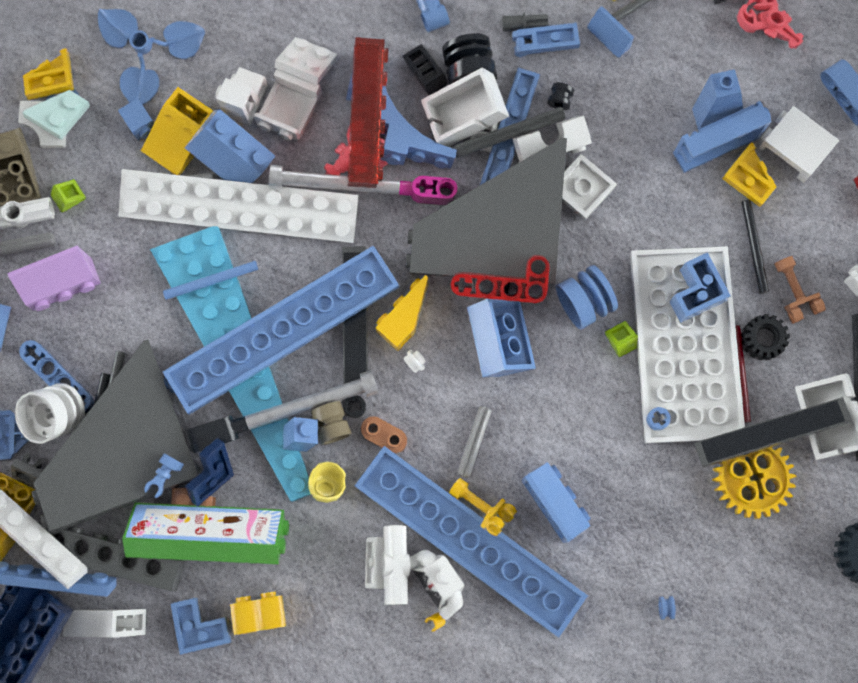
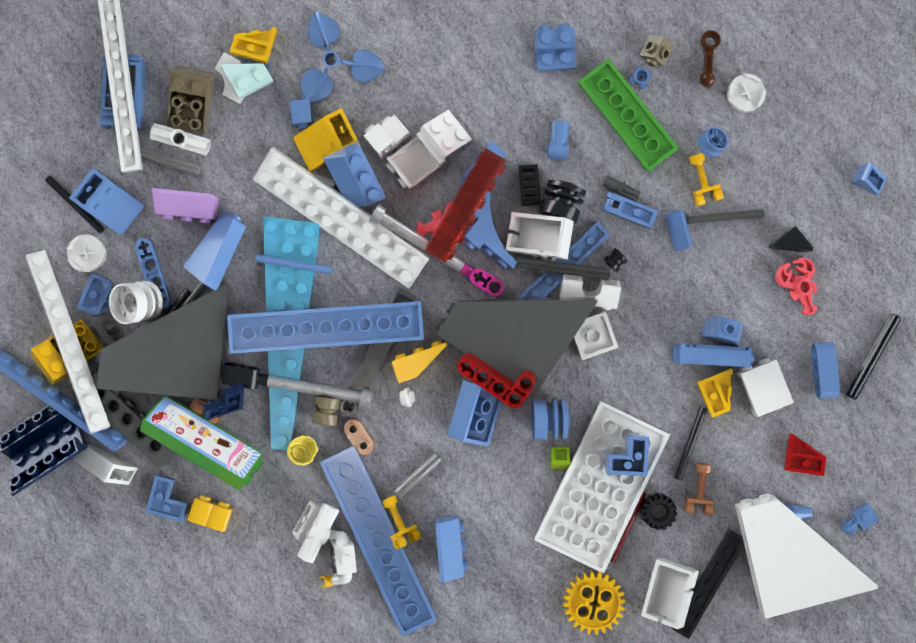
camera: 20 degrees right, 10 degrees up
lime slope [51,179,86,213] -> none
medium blue piece [145,453,184,498] -> none
medium blue brick [283,417,318,452] -> none
medium blue bush [646,407,671,431] -> none
black tile [694,397,852,468] -> none
none -> medium blue slope [183,211,246,291]

